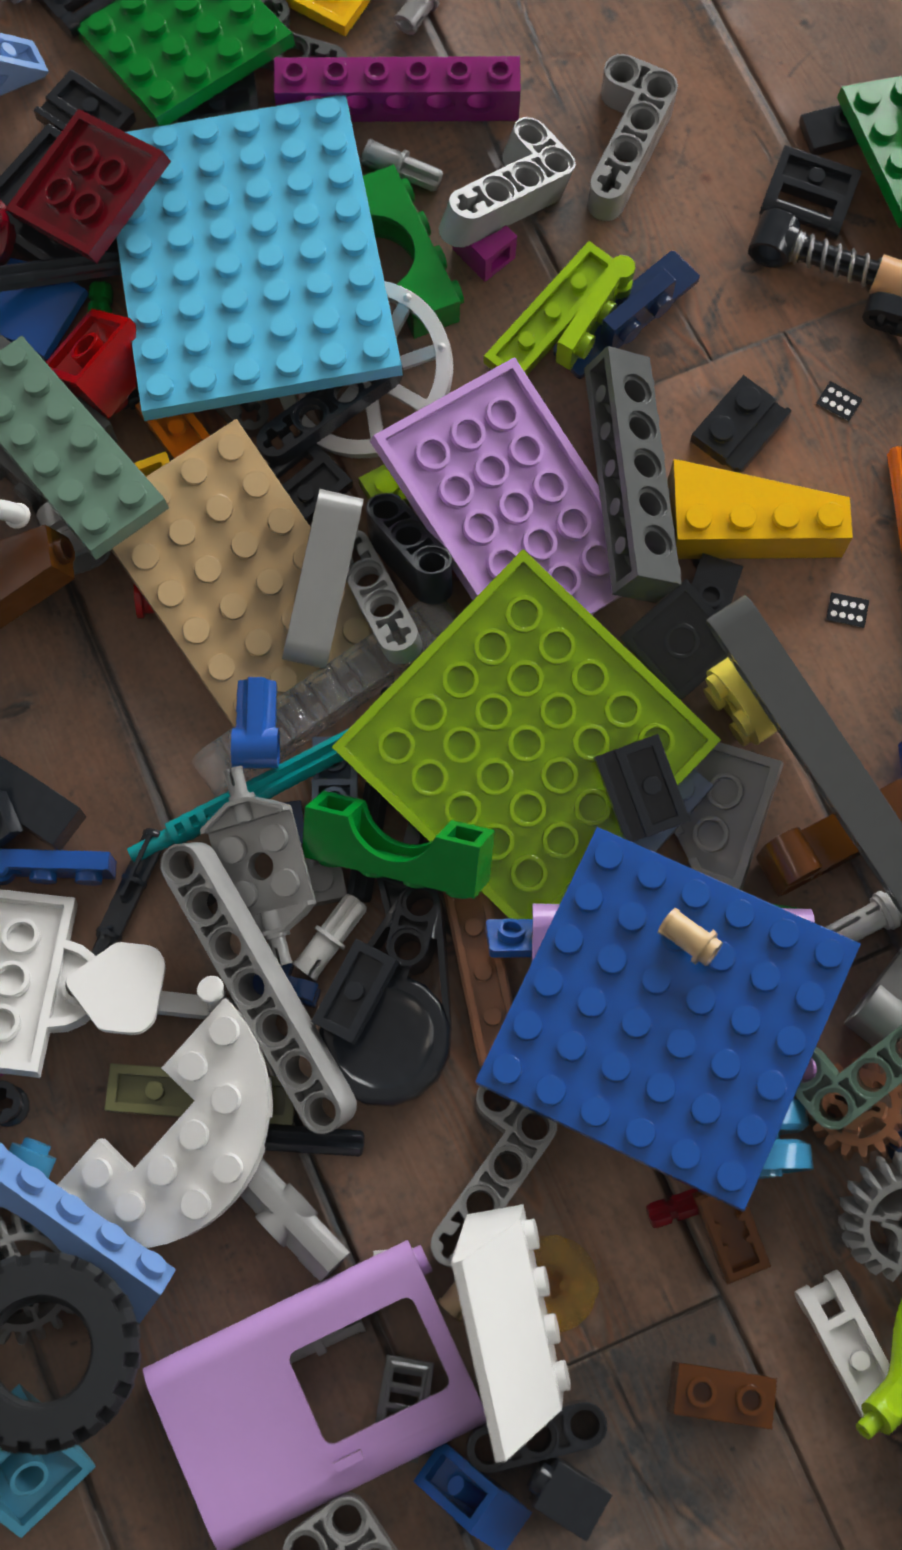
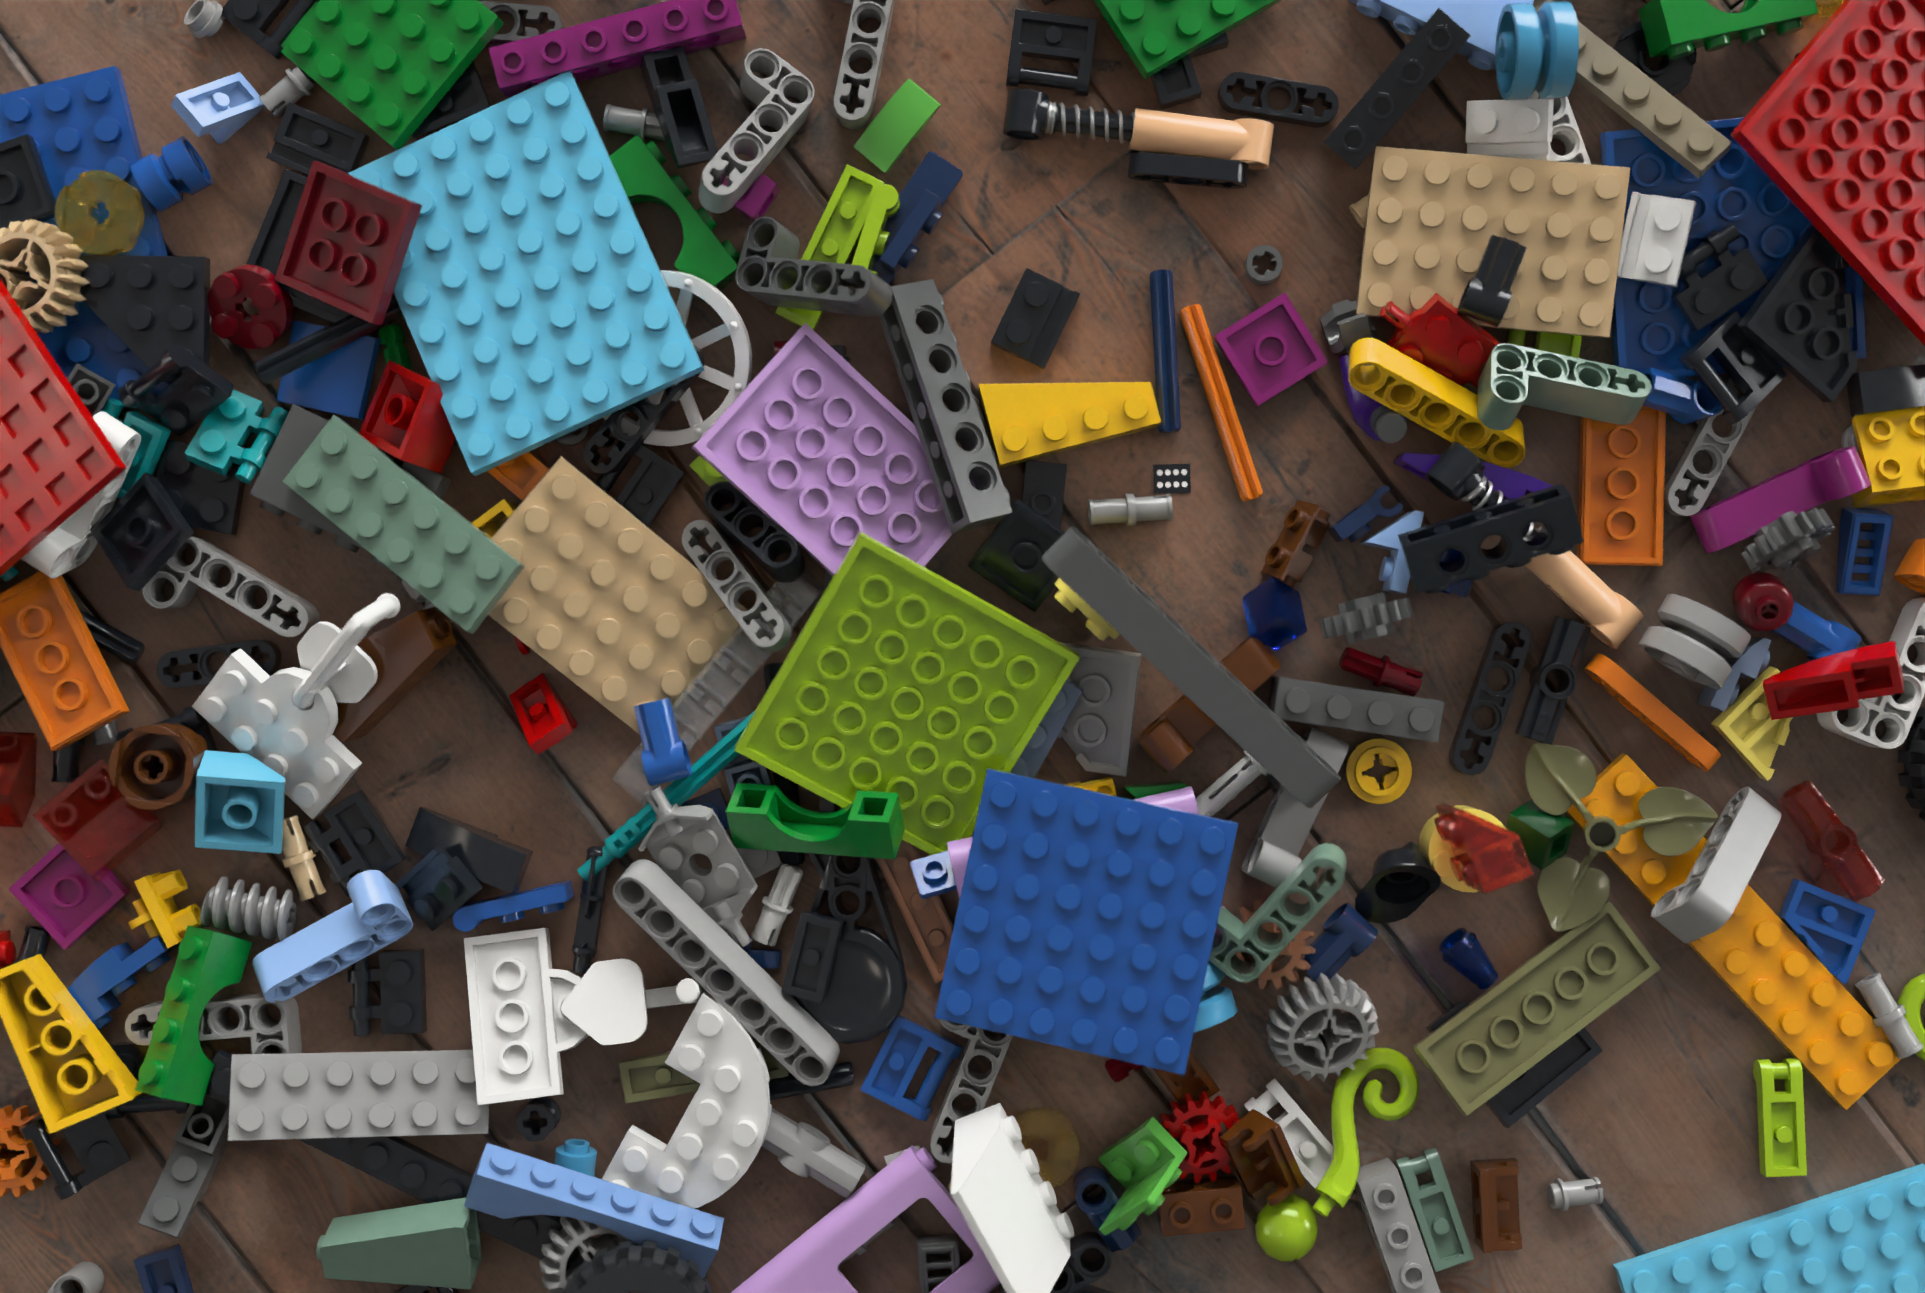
camera: 10 degrees left, 15 degrees up
light grey beam [282,489,364,669] -> none
black plate [593,734,690,842] -> none
tan pin [658,908,723,966] -> none
black sticker [816,381,863,422] -> none
none -> light grey pin [259,66,315,118]
none -> red slope [509,673,578,755]
none -> black slope [640,46,718,169]
none -> dark grey beam [735,216,892,317]
none -> bright green slope [853,79,941,173]
none -> blue plate [860,1015,963,1121]
none -> dark blue piece [1073,1167,1142,1253]
none -> light grey pin [1087,493,1173,526]
none -> bright green bracket [1098,1117,1188,1236]
none -> dark blue axle [1150,269,1181,433]
none -> red gear [1159,1091,1241,1183]
none -> reddish brown hinge [1220,1109,1306,1206]
none -> lime hair [1255,1193,1318,1262]

